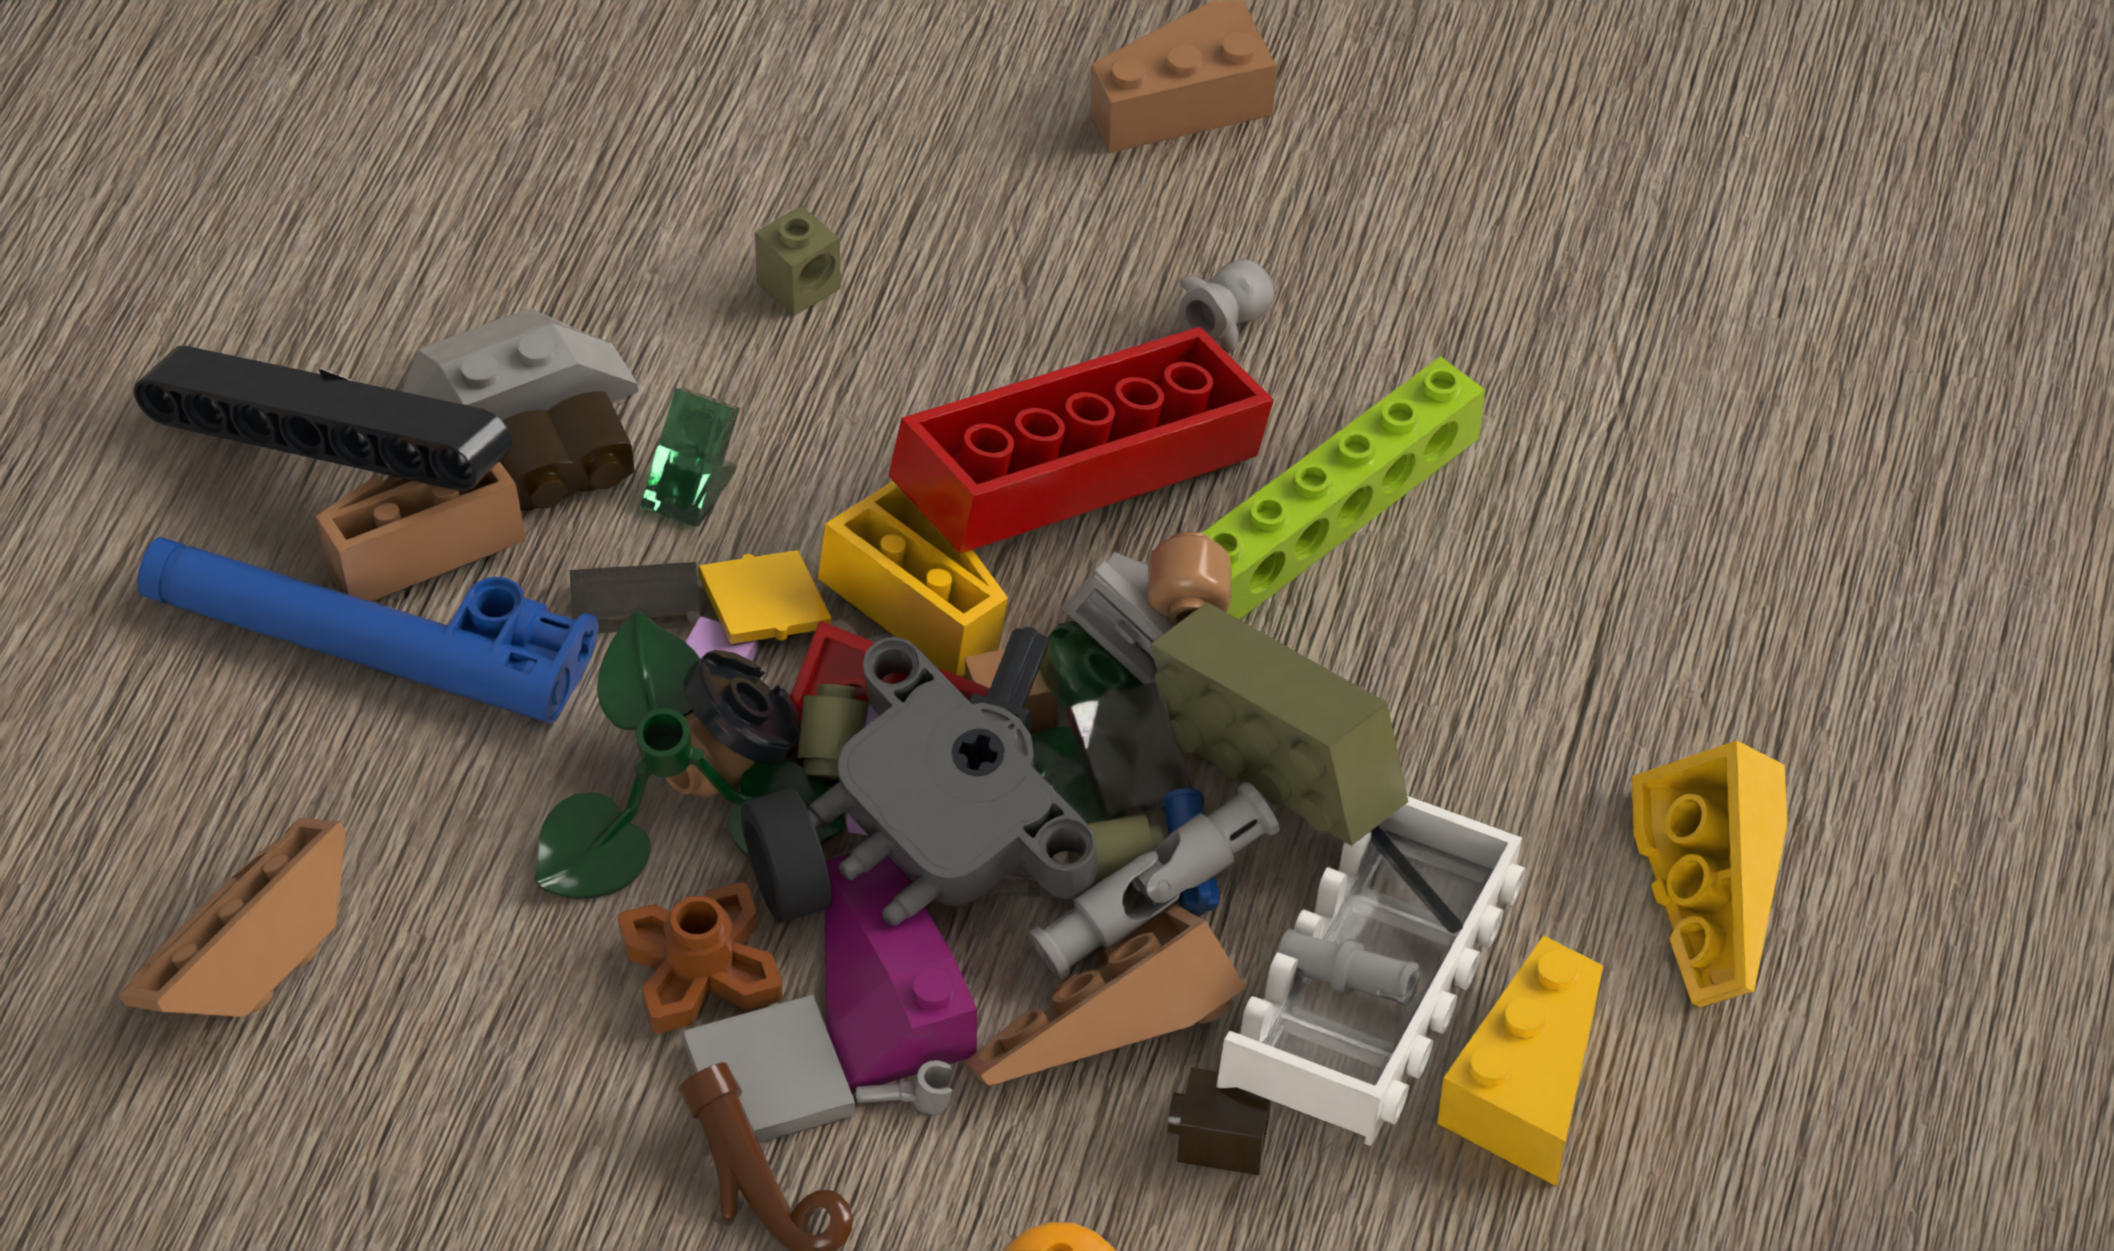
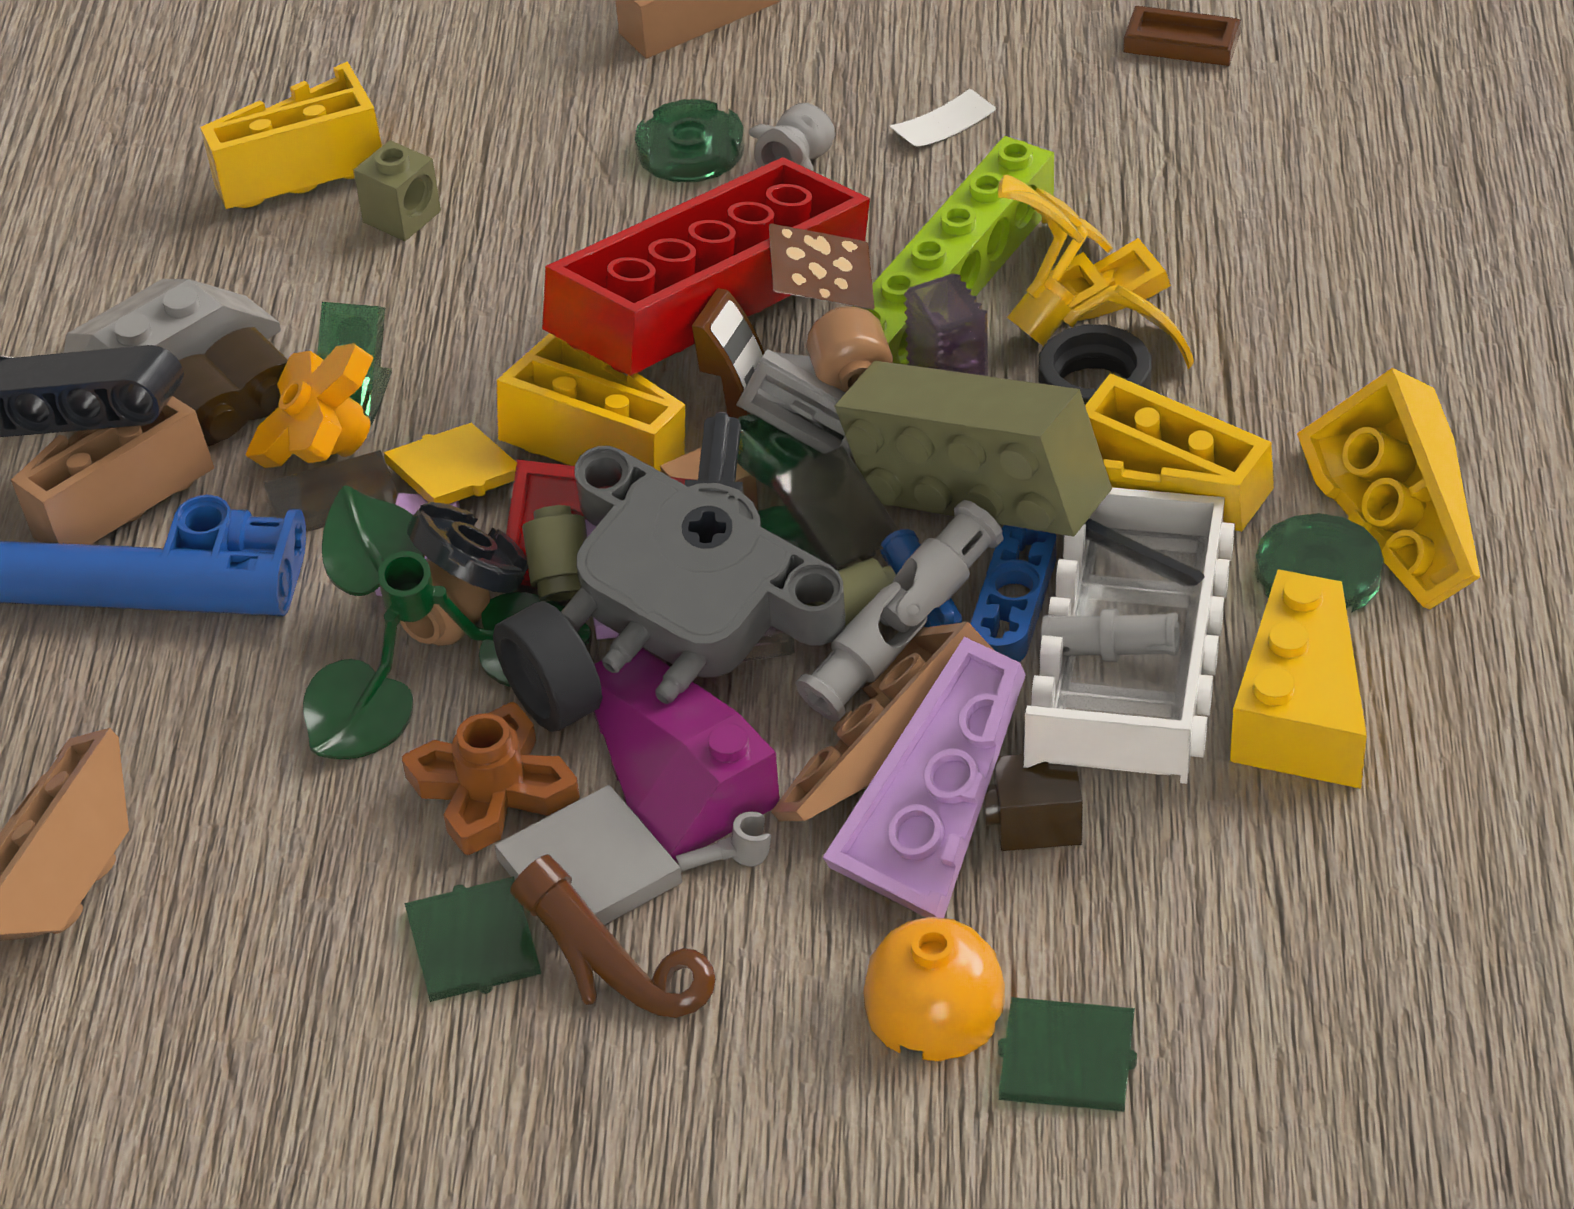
camera: 10 degrees left, 5 degrees down
none -> yellow wedge [200,61,382,209]
none -> light orange plant [246,343,373,468]
none -> clear green piece [404,876,541,1002]
none -> clear green tile [635,99,745,183]
none -> slope [692,288,765,426]
none -> reddish brown sticker [769,224,875,310]
none -> lavender wing [823,637,1026,918]
none -> white sticker [890,89,996,147]
none -> brick [904,273,988,376]
none -> blue beam [971,525,1056,662]
none -> yellow plant [998,175,1194,370]
none -> black tyre [1038,324,1151,405]
none -> yellow slope [1049,238,1171,321]
none -> yellow wedge [1085,373,1274,532]
none -> reddish brown tile [1124,5,1241,66]
none -> clear green tile [1255,513,1384,613]

